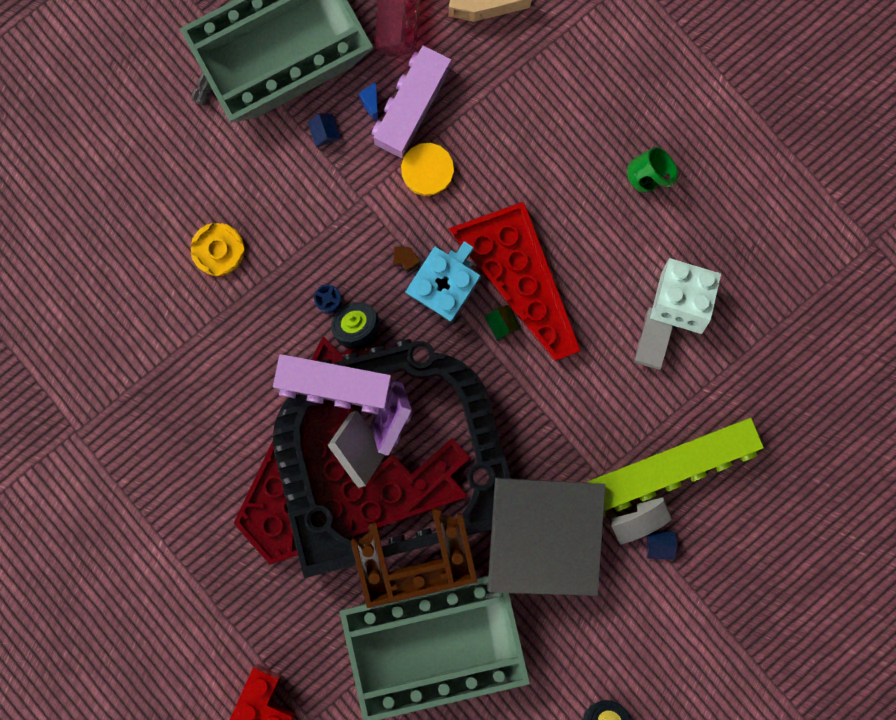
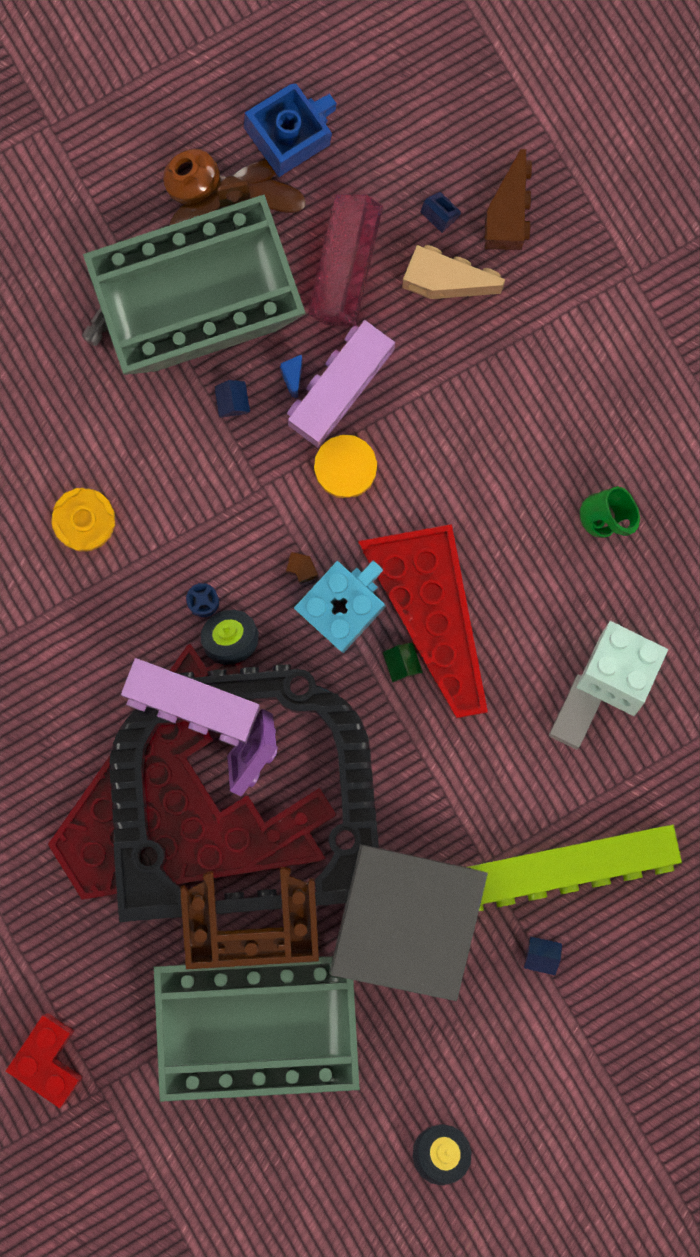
camera: 10 degrees right, 0 degrees up
light grey tile [328,411,385,488] -> none
light grey slope [611,497,672,545] -> none

